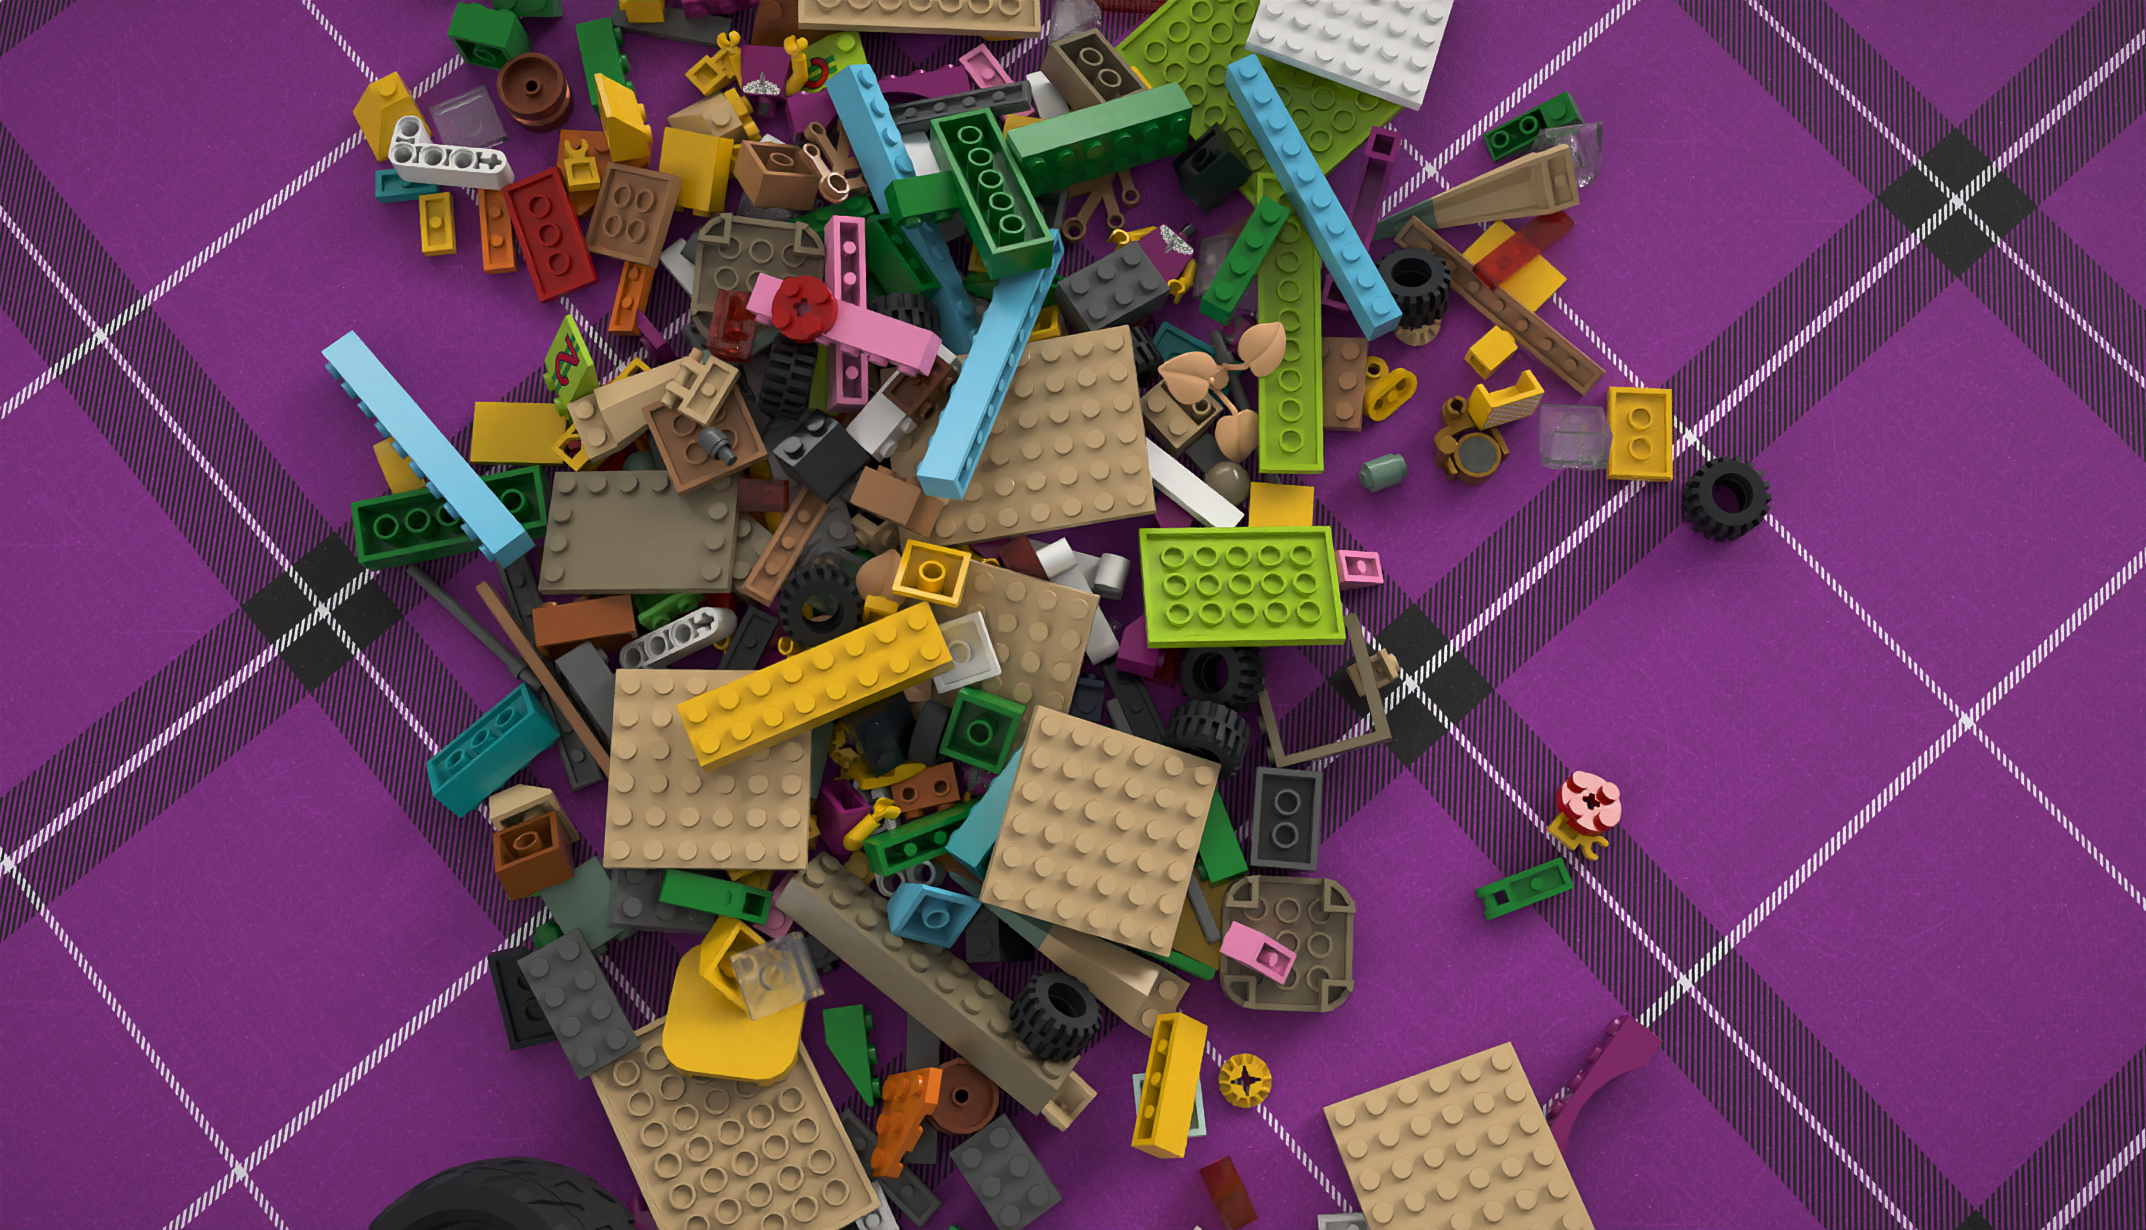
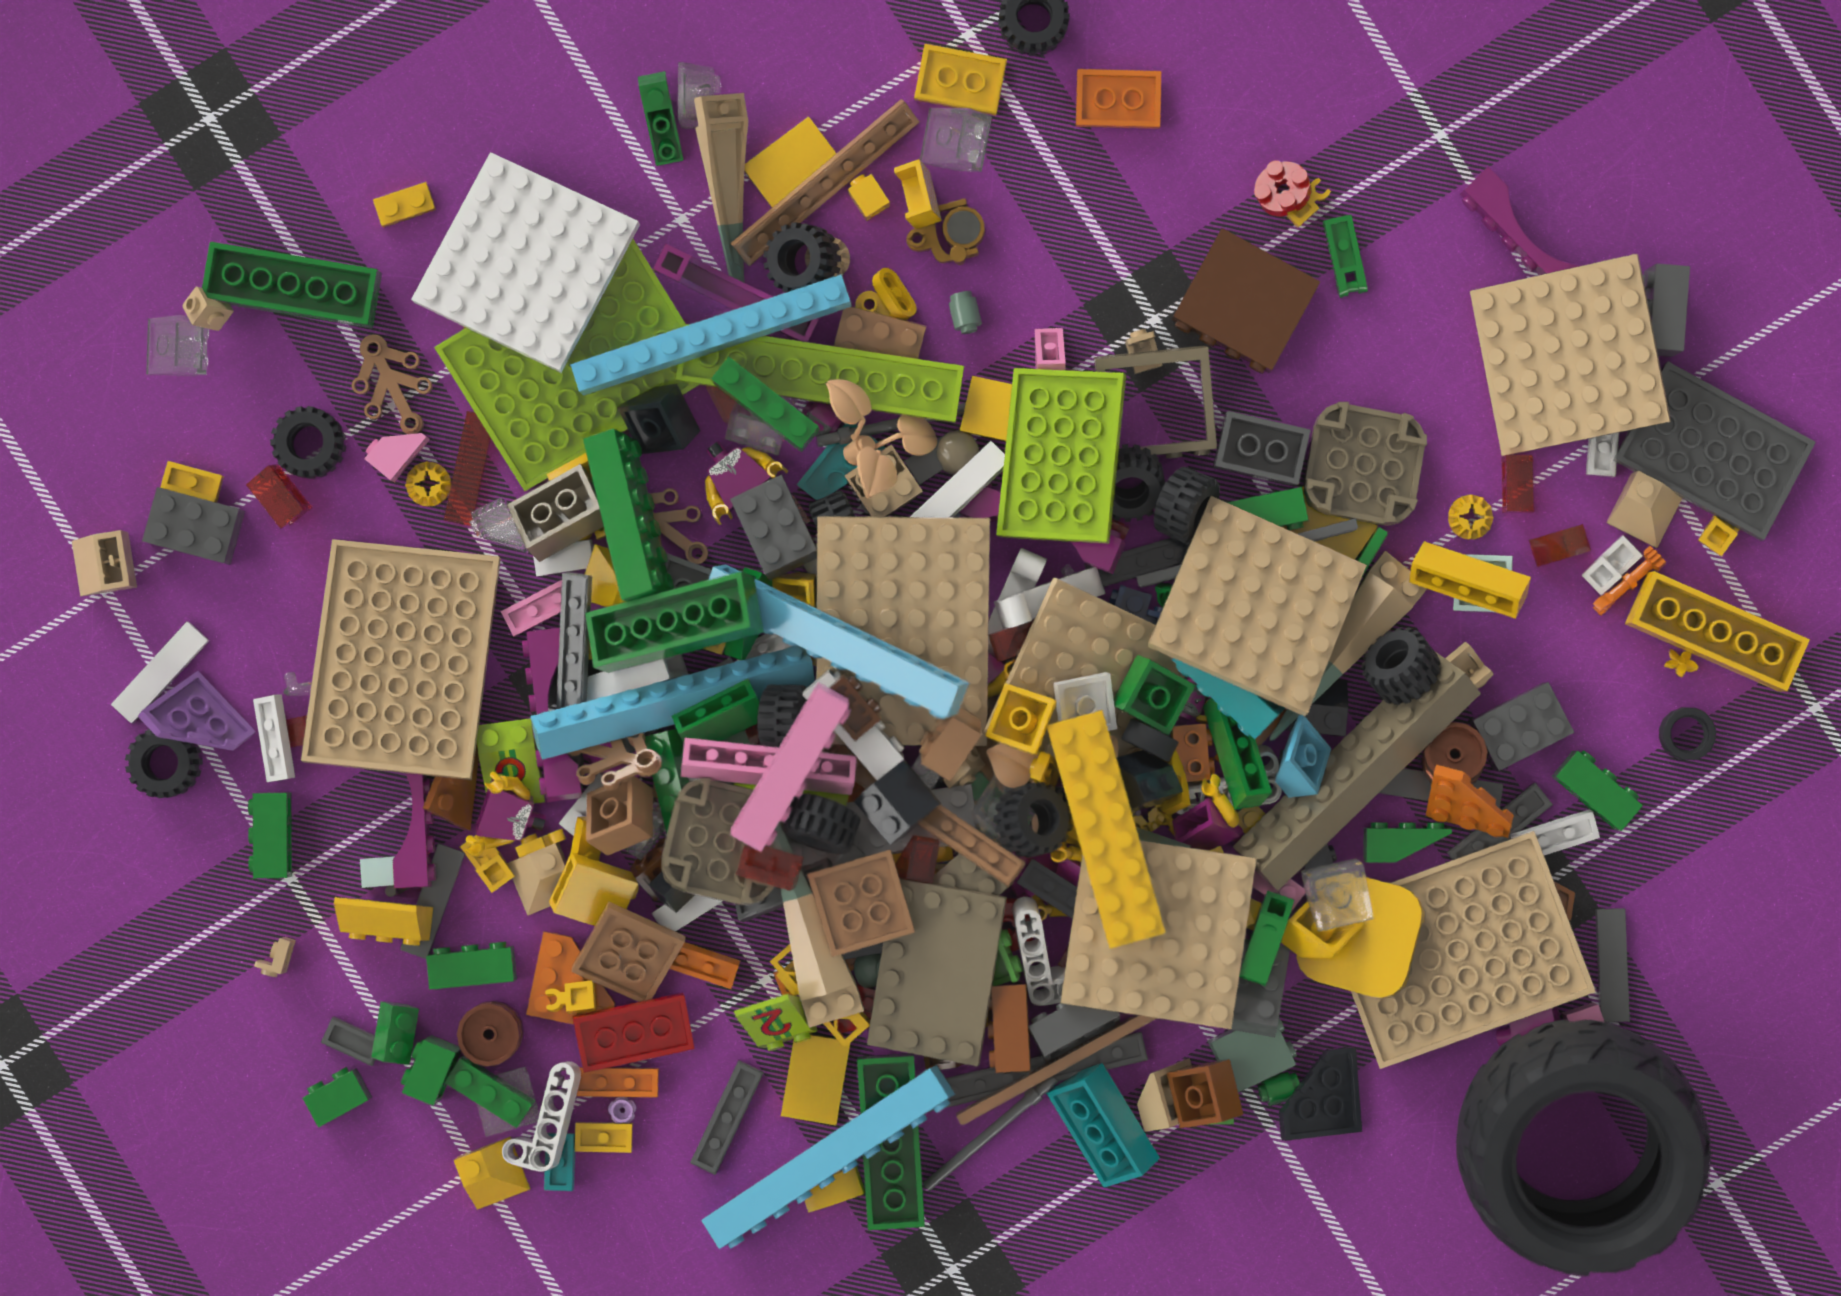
camera: 90 degrees left, 10 degrees up
dark grey plate [517,928,642,1080] -> none
yellow slope [594,73,653,162] -> none
magenta plate [636,309,678,364] -> none
tan plate [660,347,741,428] -> none
dark grey cylinder [698,427,737,466] -> none
red plate [771,276,838,343] -> none
green brick [884,170,961,229] -> none
bright pink slope [1219,921,1297,985] -> none
clear red tile [1471,210,1576,292] -> none
none -> green brick [445,1056,536,1129]
none -> lavender plate [608,1097,636,1123]
none -> dark grey tile [690,1060,764,1175]
none -> orange plate [1076,69,1161,129]
none -> reddish brown panel [1171,228,1320,374]
none -> clear red hinge [1501,455,1534,513]

